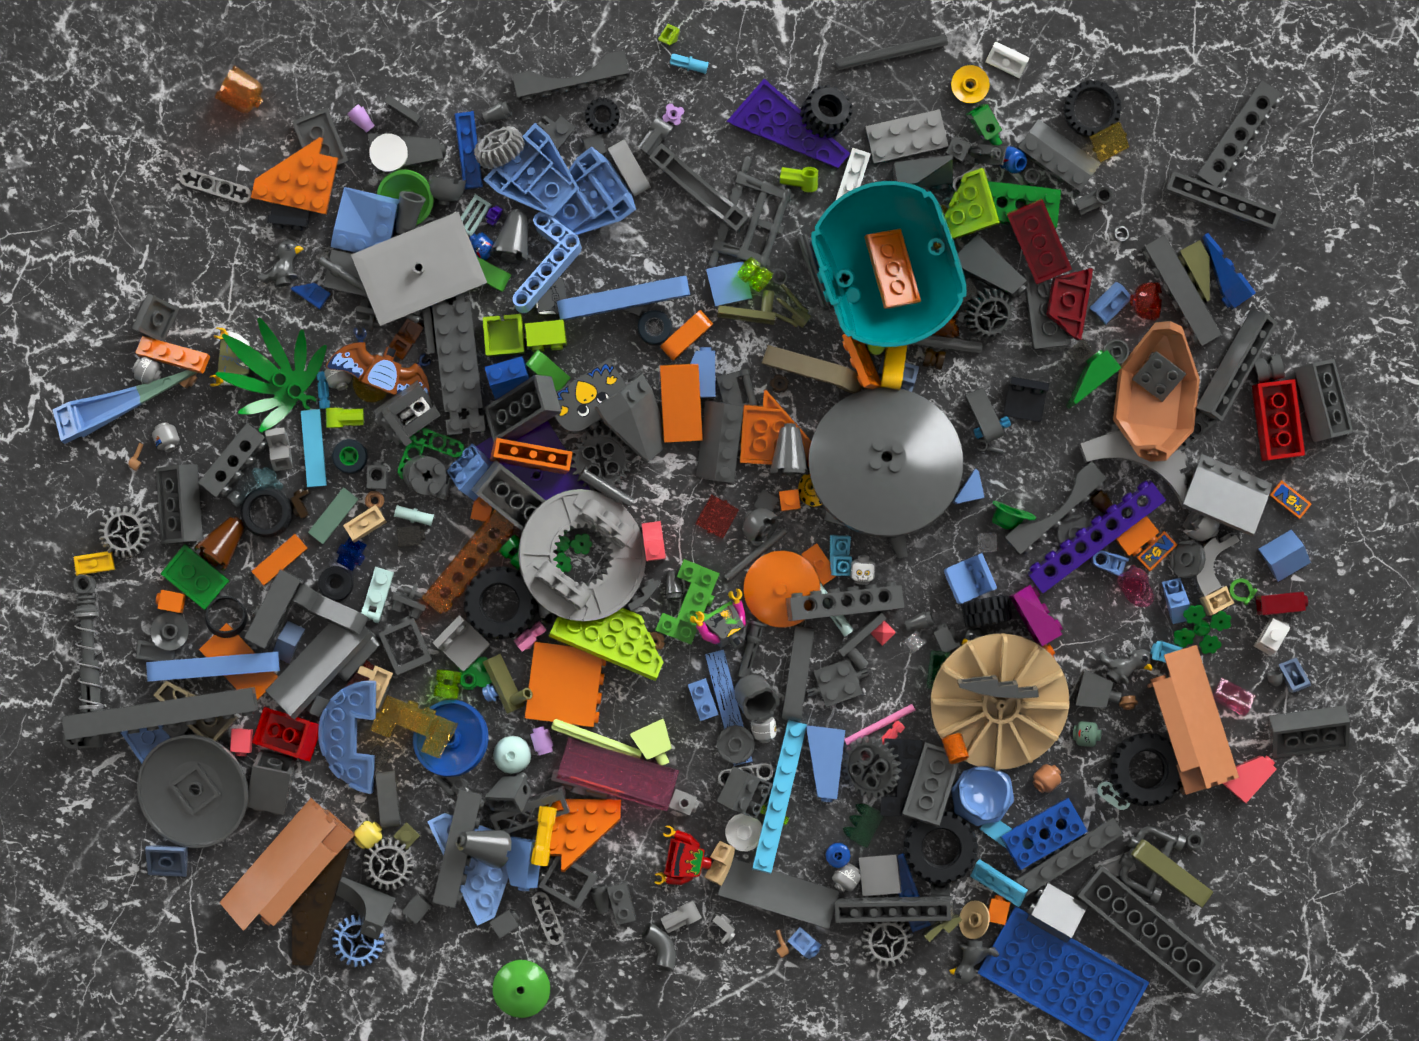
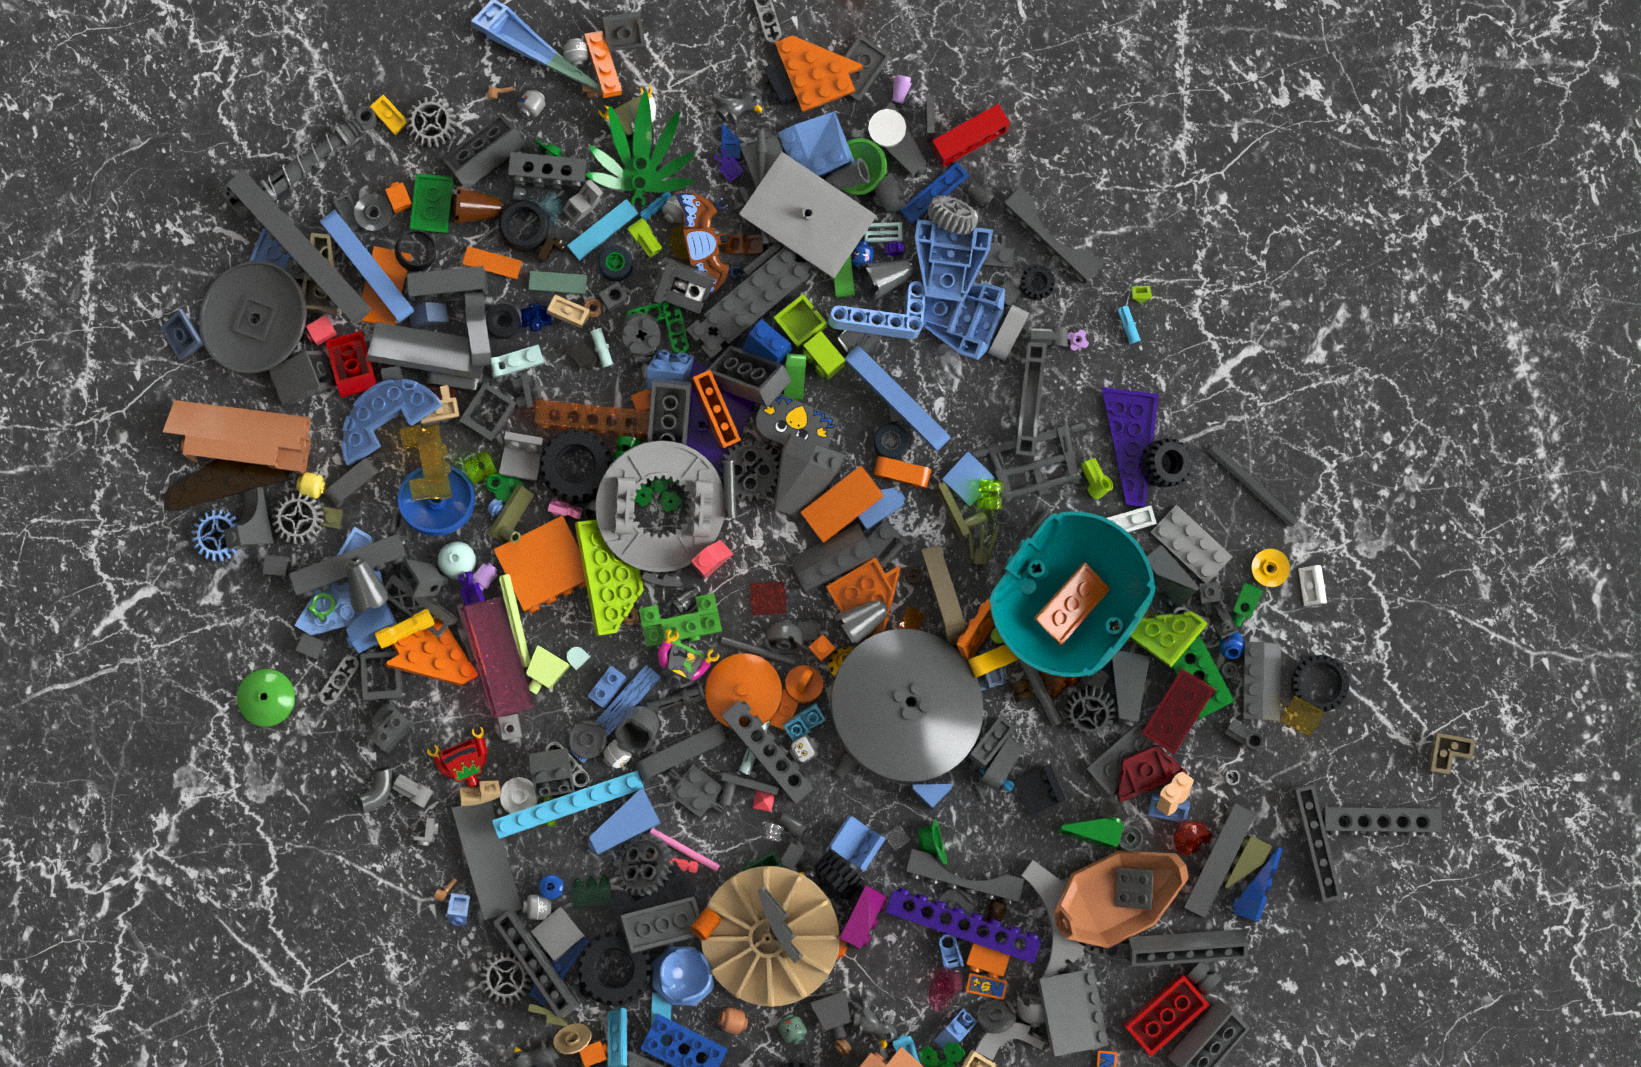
camera: 55 degrees right, 5 degrees down
none -> bright green piece [307,593,335,622]
none -> dark purple plate [458,571,485,607]
none -> green plate [533,138,562,157]
none -> light aqua tile [567,647,590,671]
none -> dark purple plate [713,148,745,182]
none -> orange tile [785,665,823,703]
none -> clear orange slope [898,605,925,630]
none -> red brick [931,104,1010,168]
none -> dark grey piece [967,716,1016,772]
none -> light nougat brick [1156,772,1194,816]
none -> dark tan brick [1427,733,1475,776]

